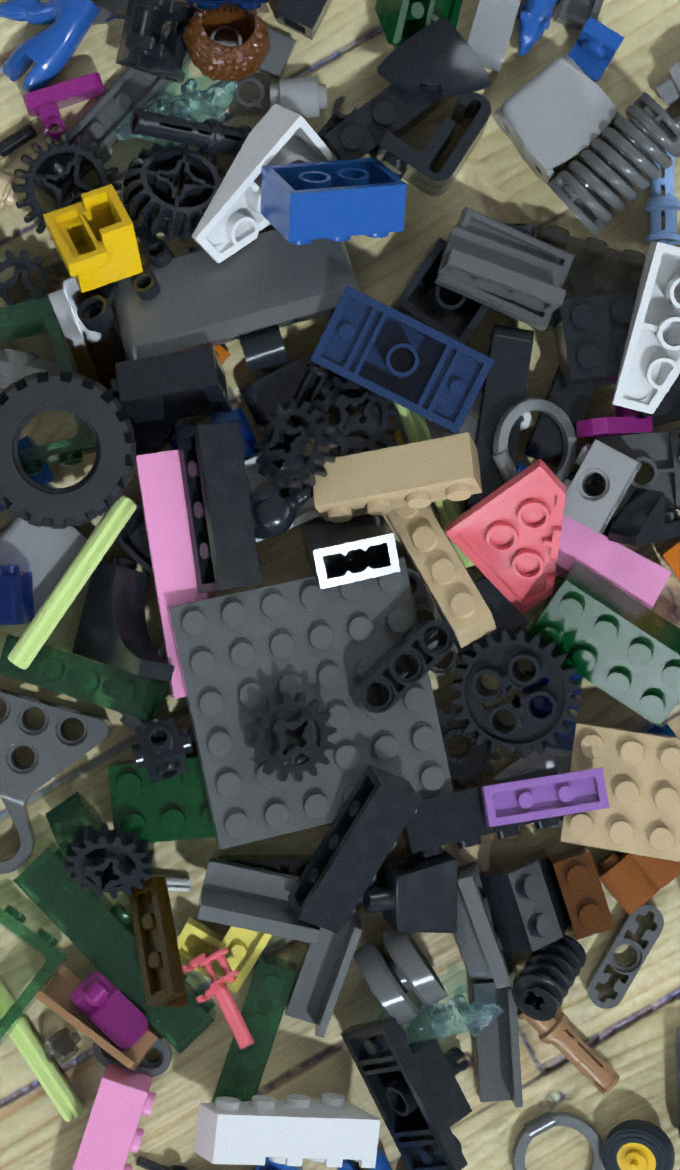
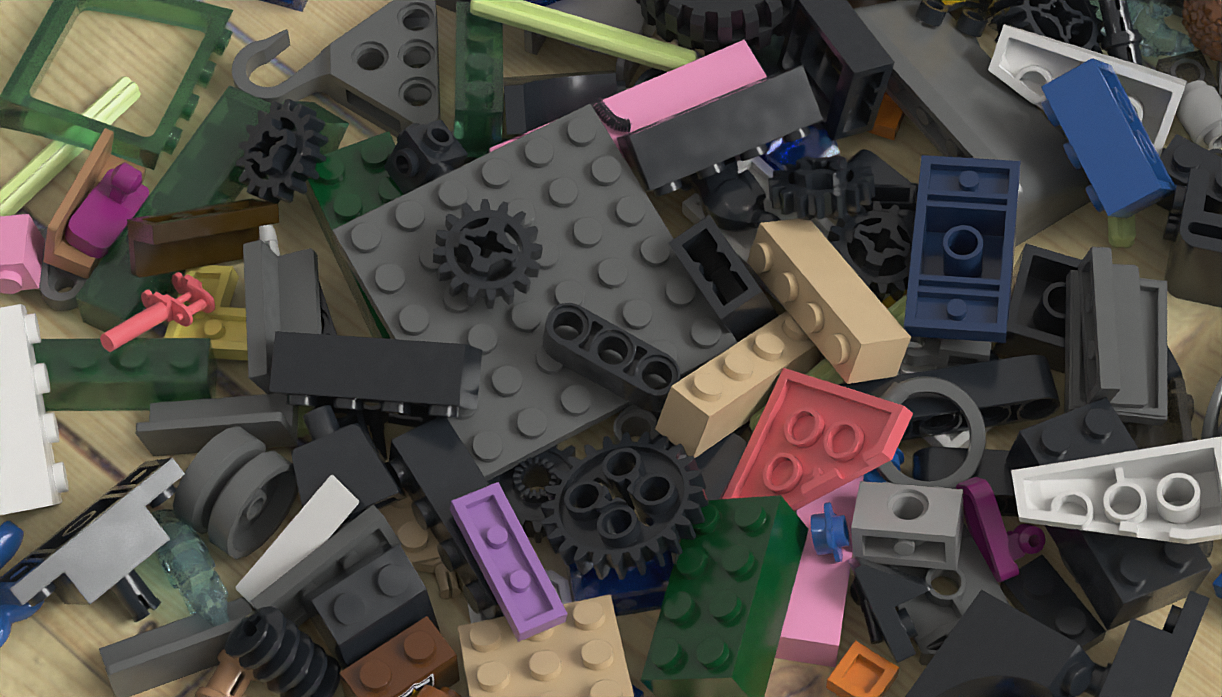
camera: 75 degrees right, 30 degrees down
clear smoke plate [43,1027,81,1064] -> none
black piece [239,326,288,373] -> none
none -> white sticker [236,475,359,608]
none -> black leg [592,97,632,133]
none -> blue plate [811,502,849,562]

